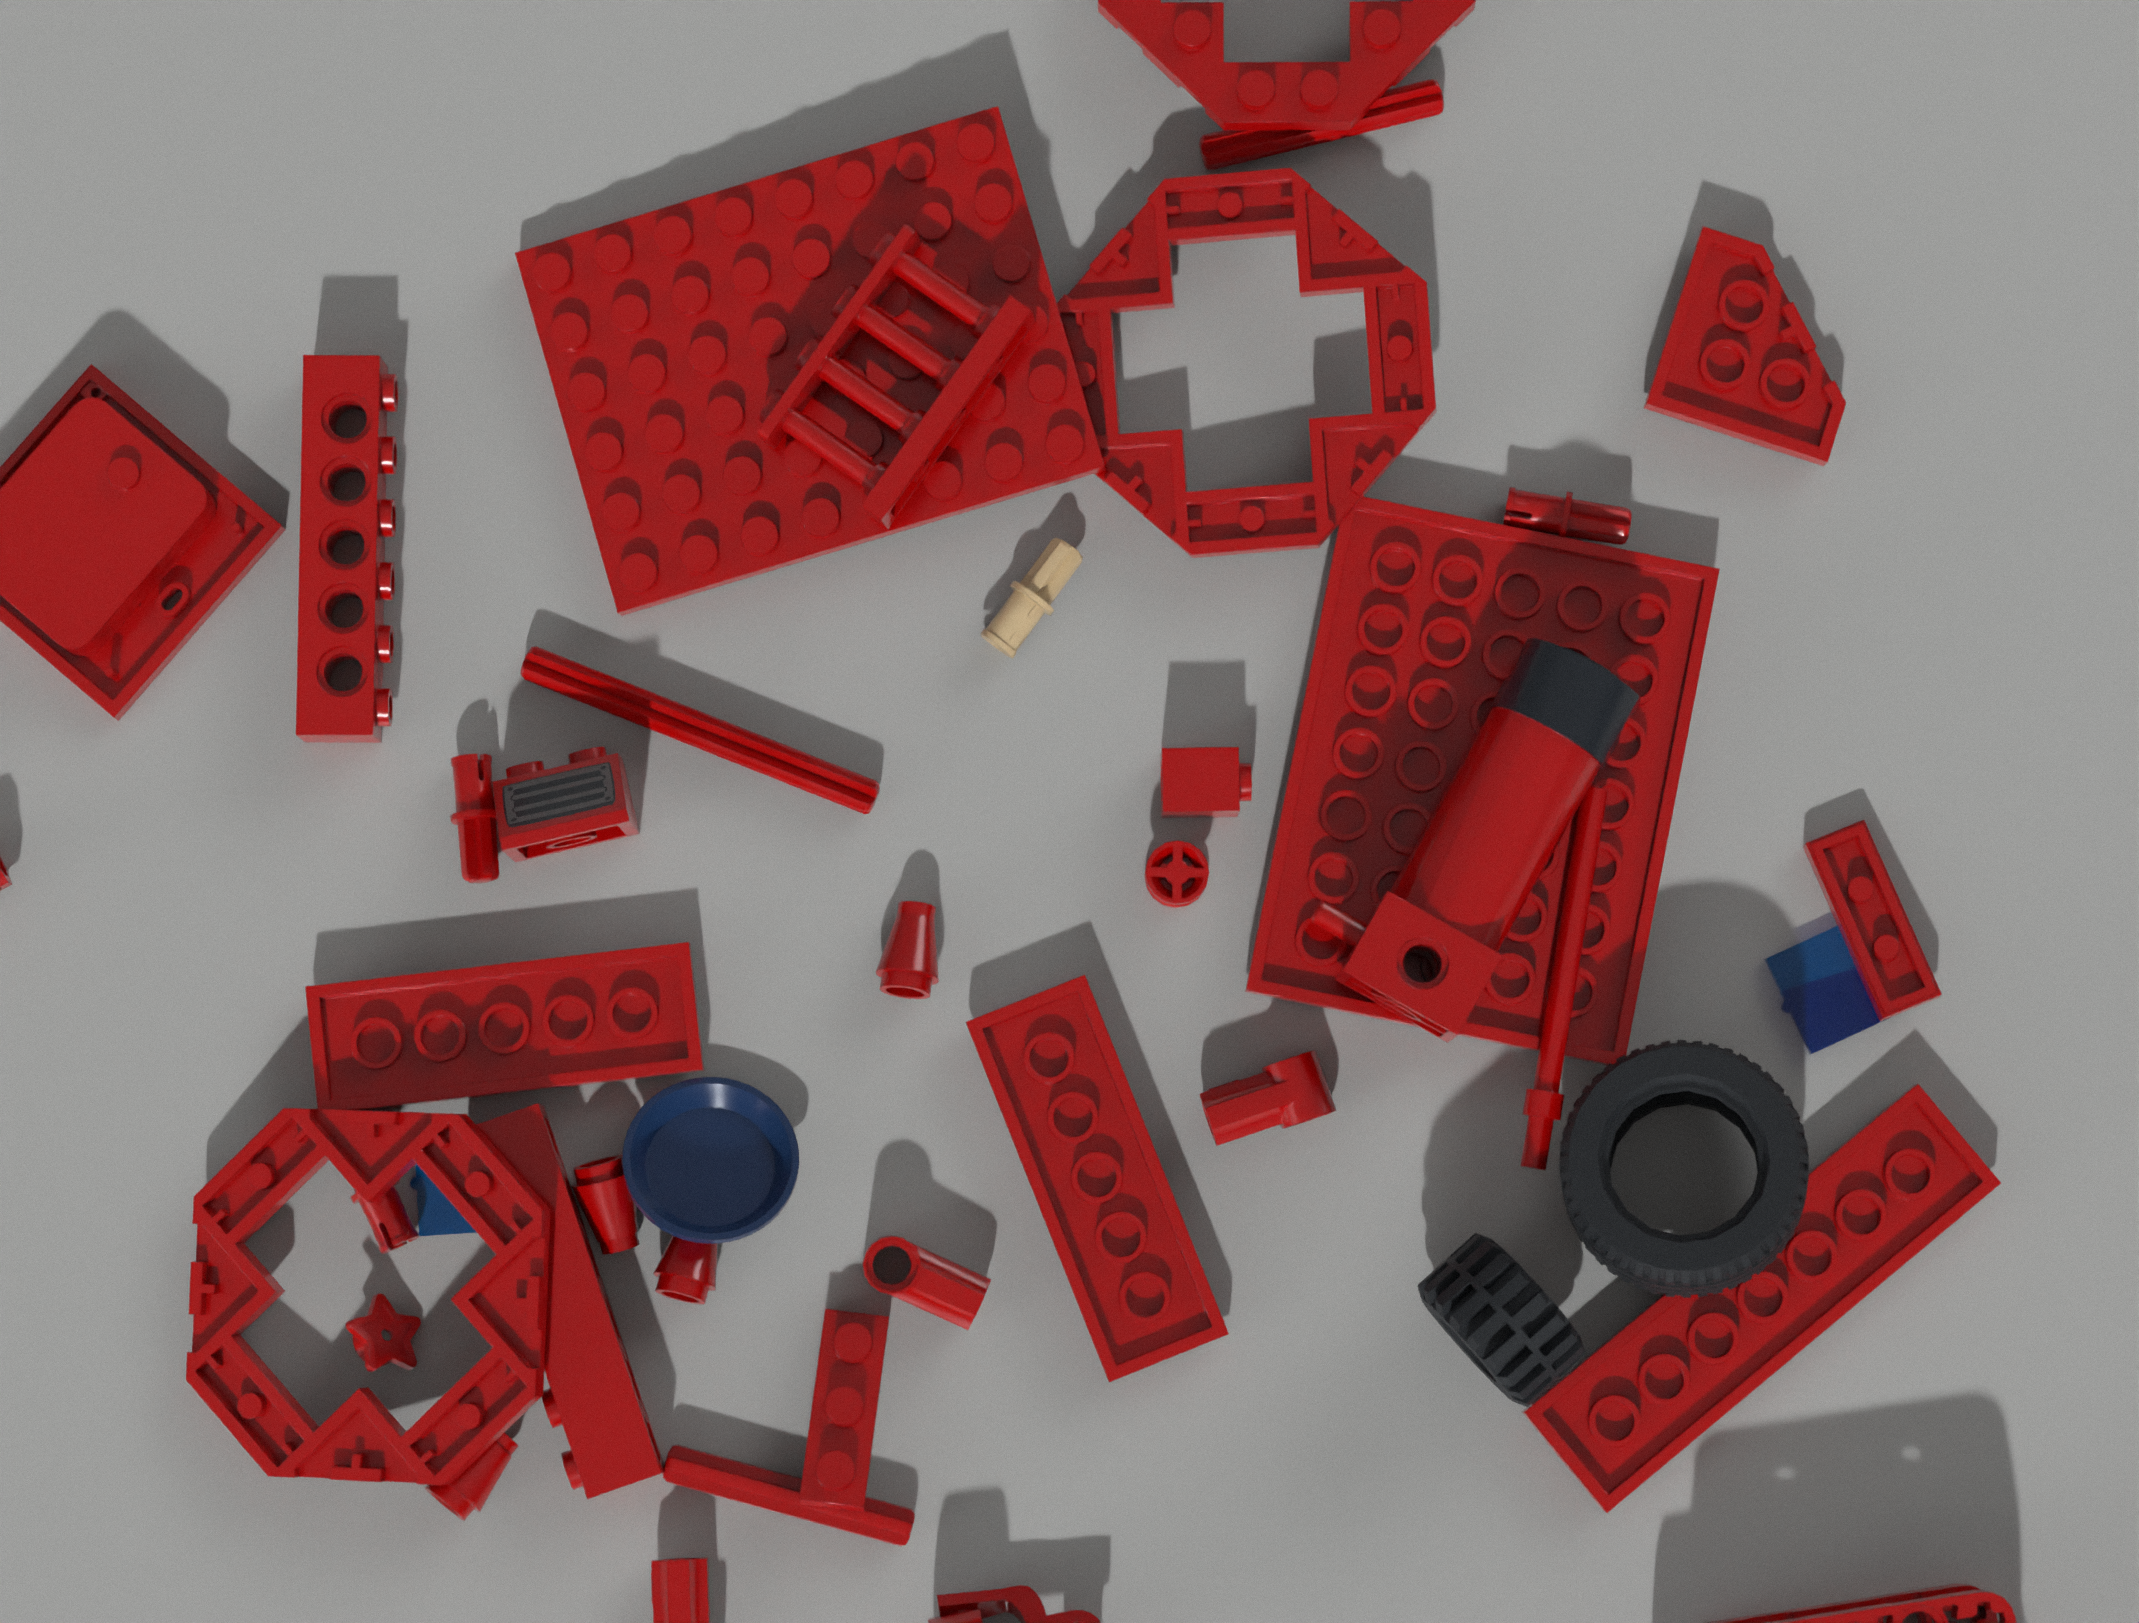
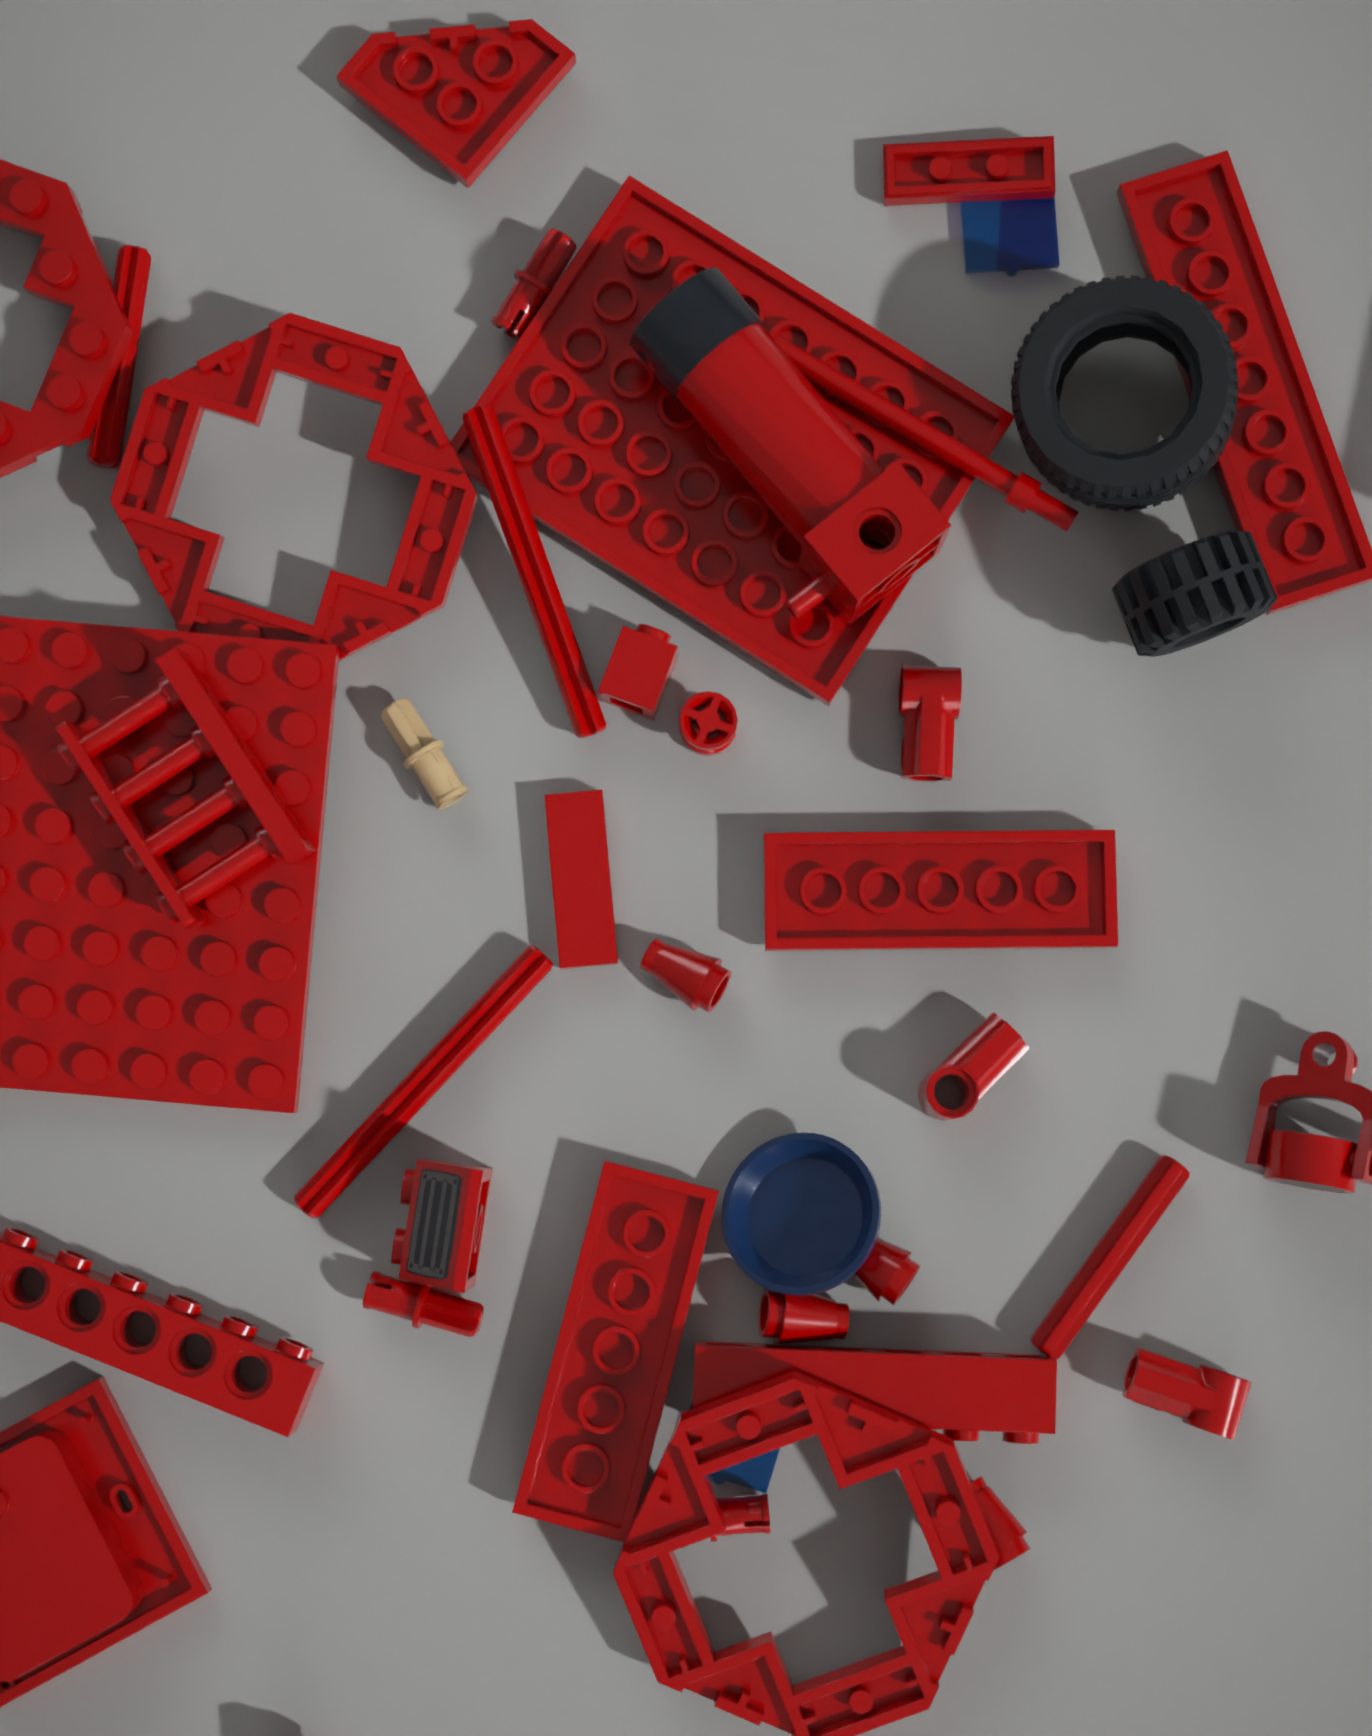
camera: 65 degrees left, 0 degrees up
red plate [345,1293,421,1373] -> none
red plate [799,1309,889,1512] -> none
none -> red axle [462,404,606,738]
none -> red tile [544,789,618,970]

